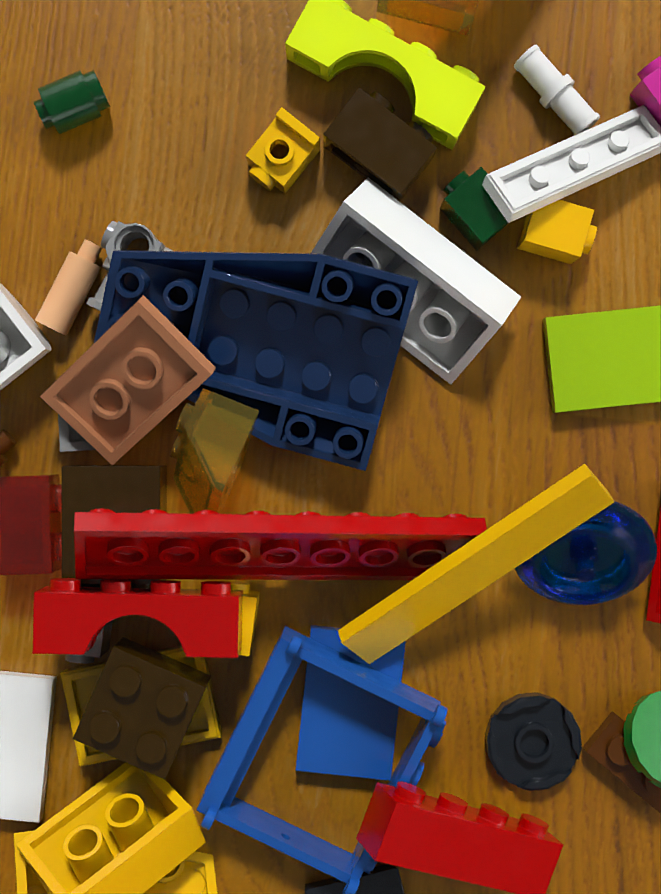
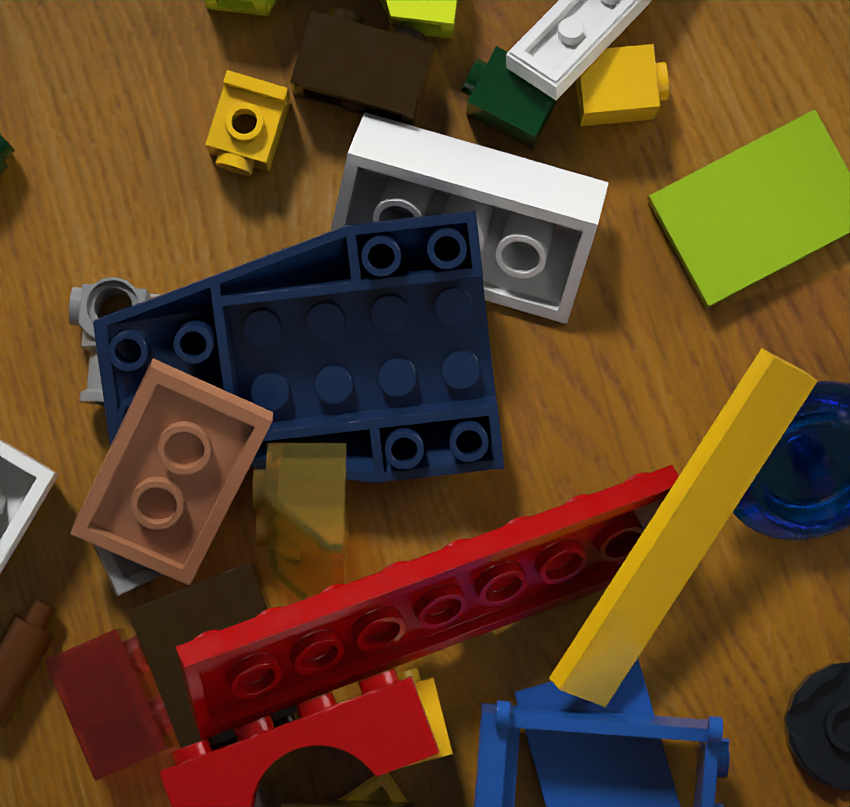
camera: 25 degrees left, 5 degrees down
light nougat cylinder [35,239,102,336] -> none

